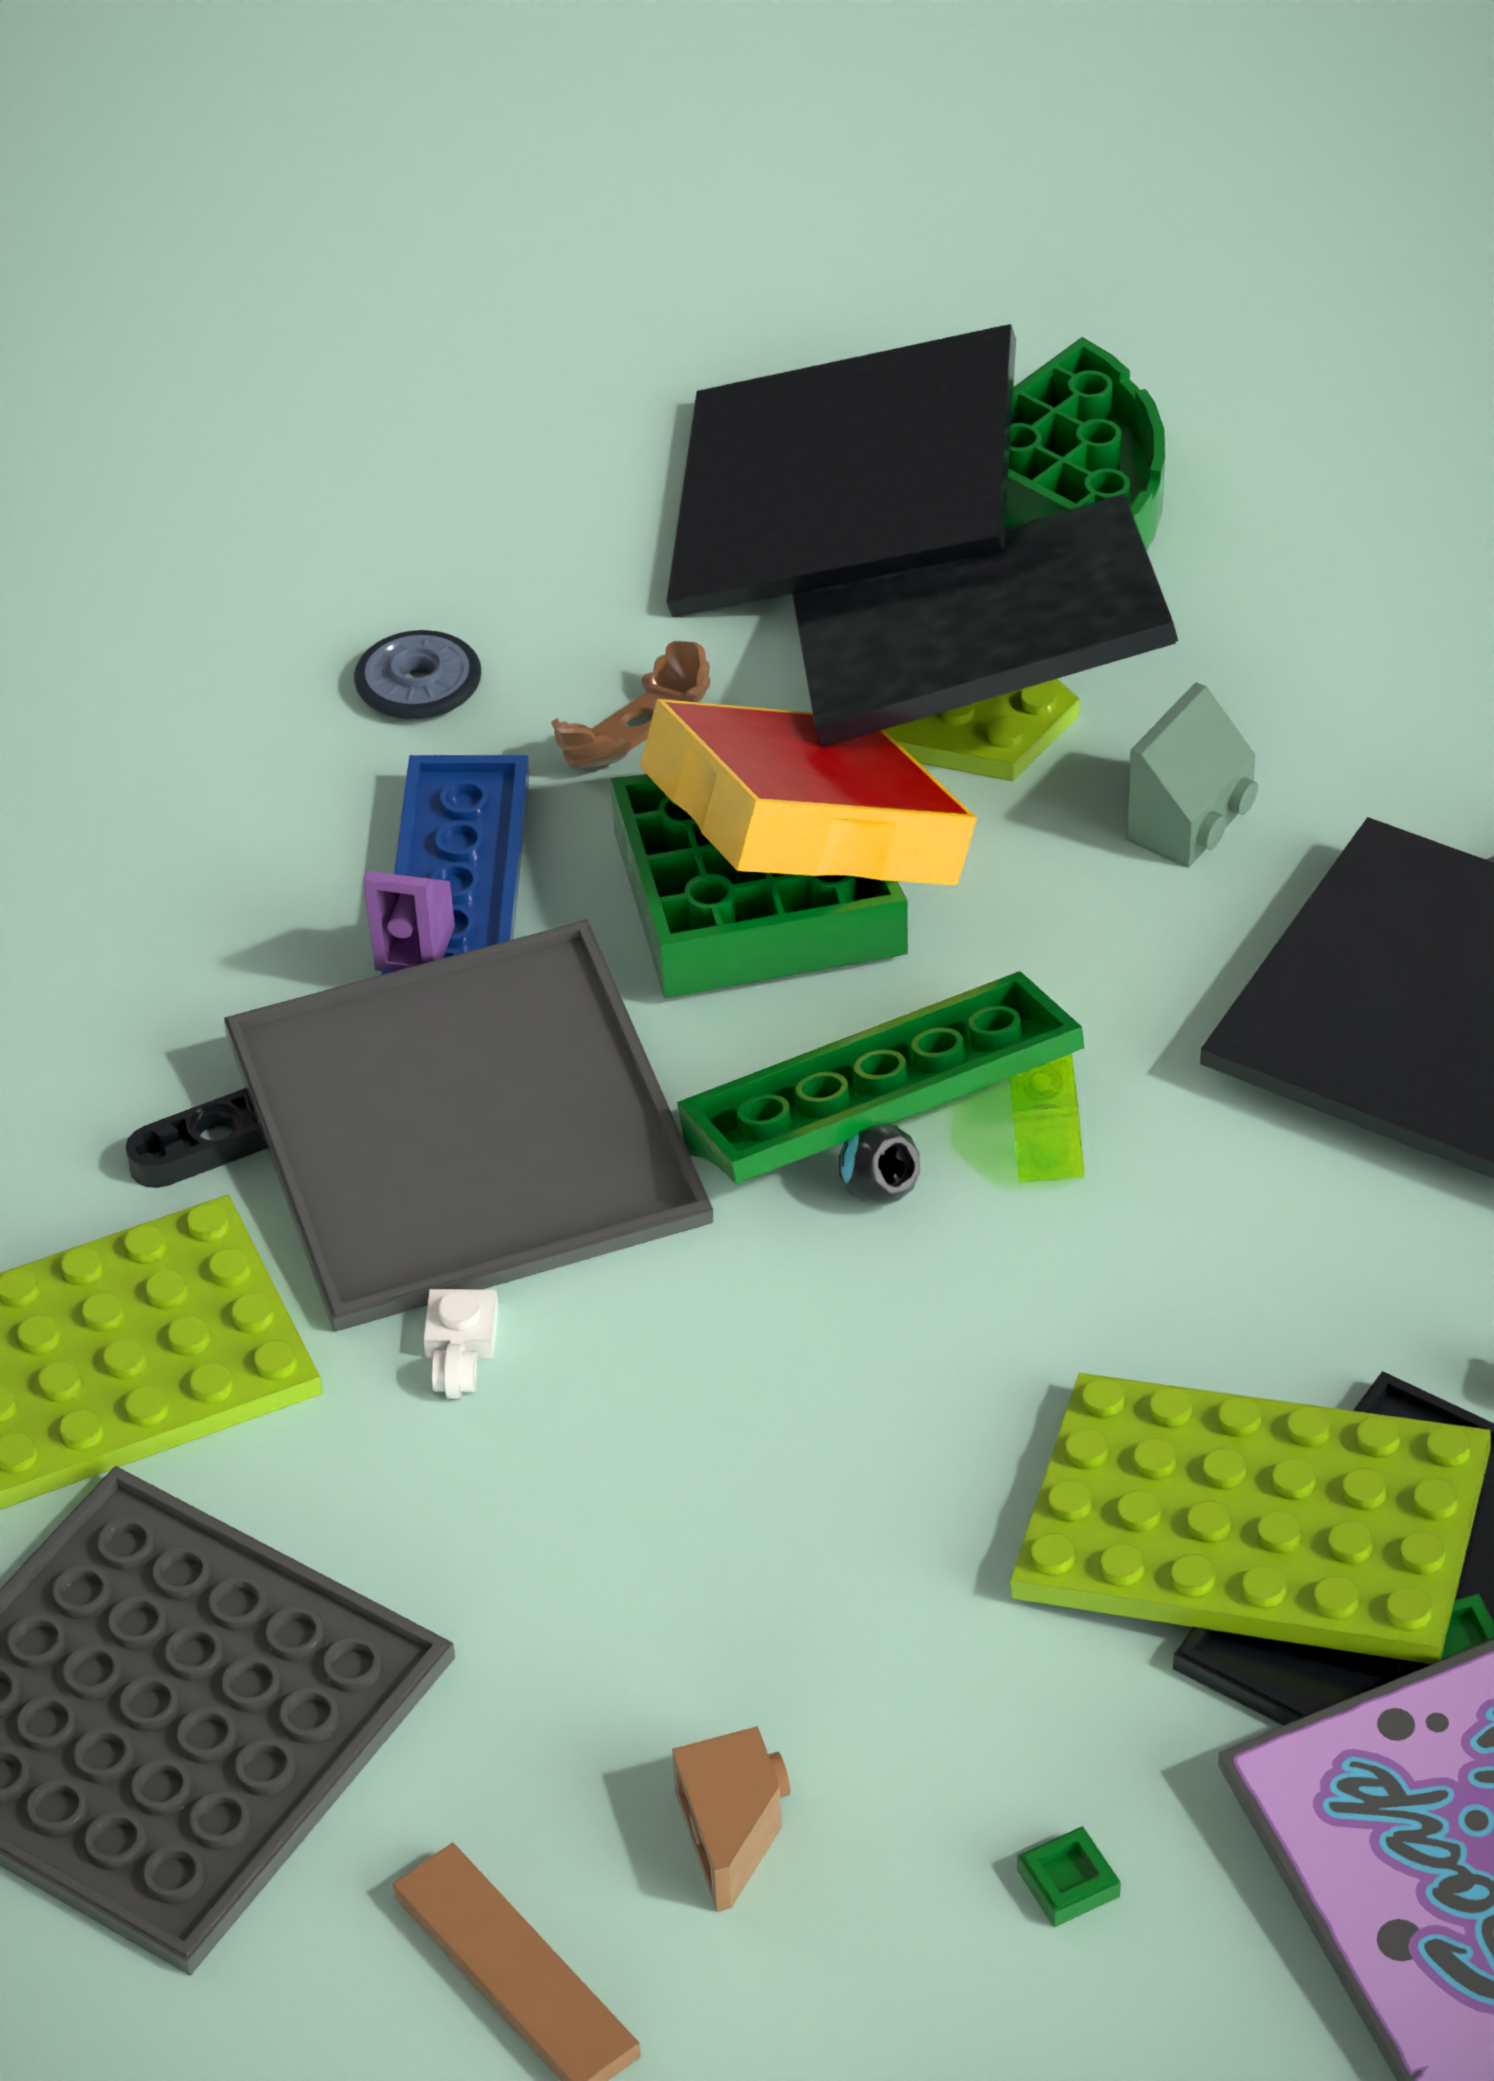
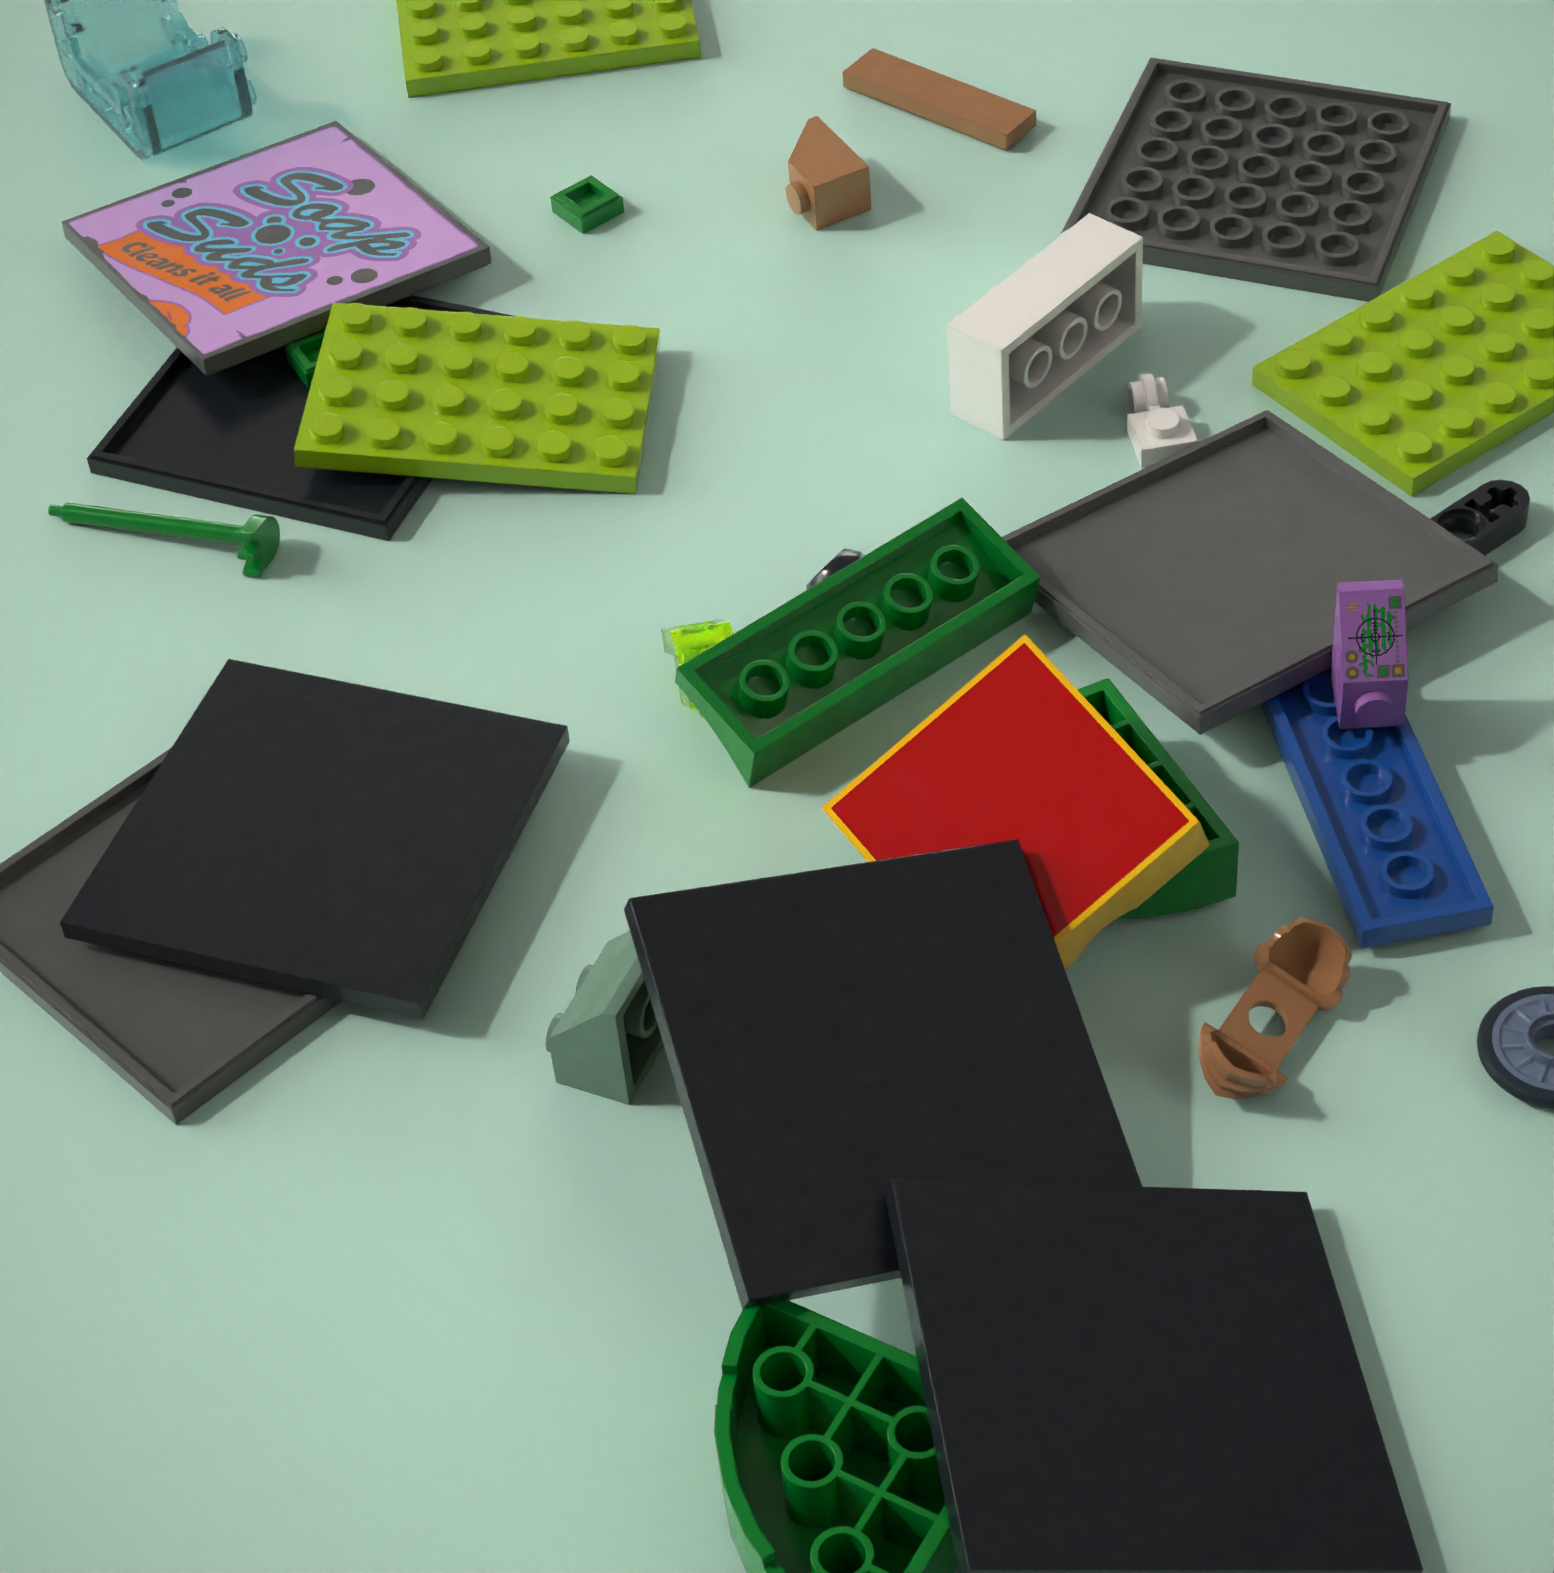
camera: 170 degrees right, 0 degrees up
none -> white brick [947,213,1143,440]

